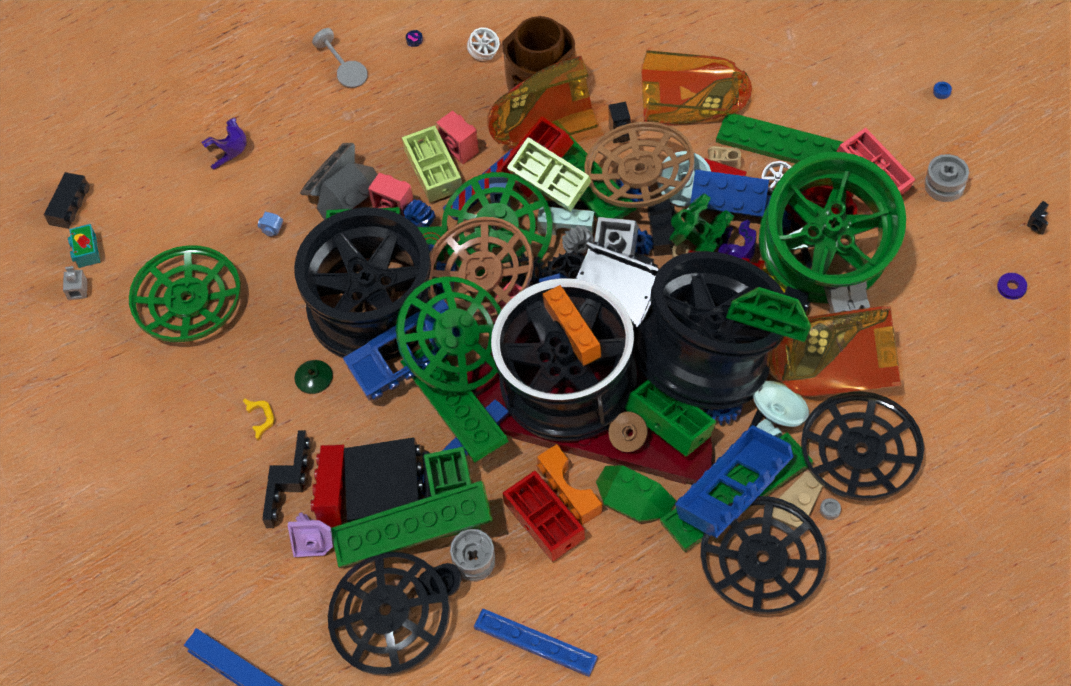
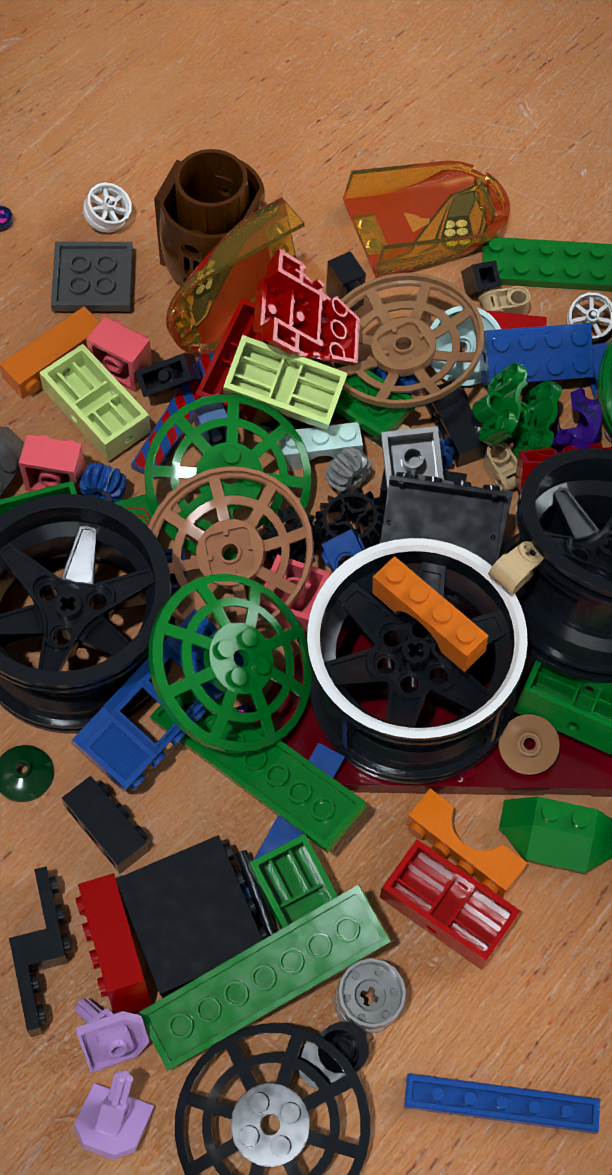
camera: 25 degrees left, 5 degrees up
none -> orange brick [0,307,99,399]
none -> dark grey plate [51,242,133,311]
none -> black brick [62,775,149,874]
none -> lavender piece [74,1070,154,1160]
none -> black brick [135,353,202,397]
none -> red wedge [253,249,360,366]
none -> black brick [461,260,502,296]
none -> tan piece [488,541,544,595]

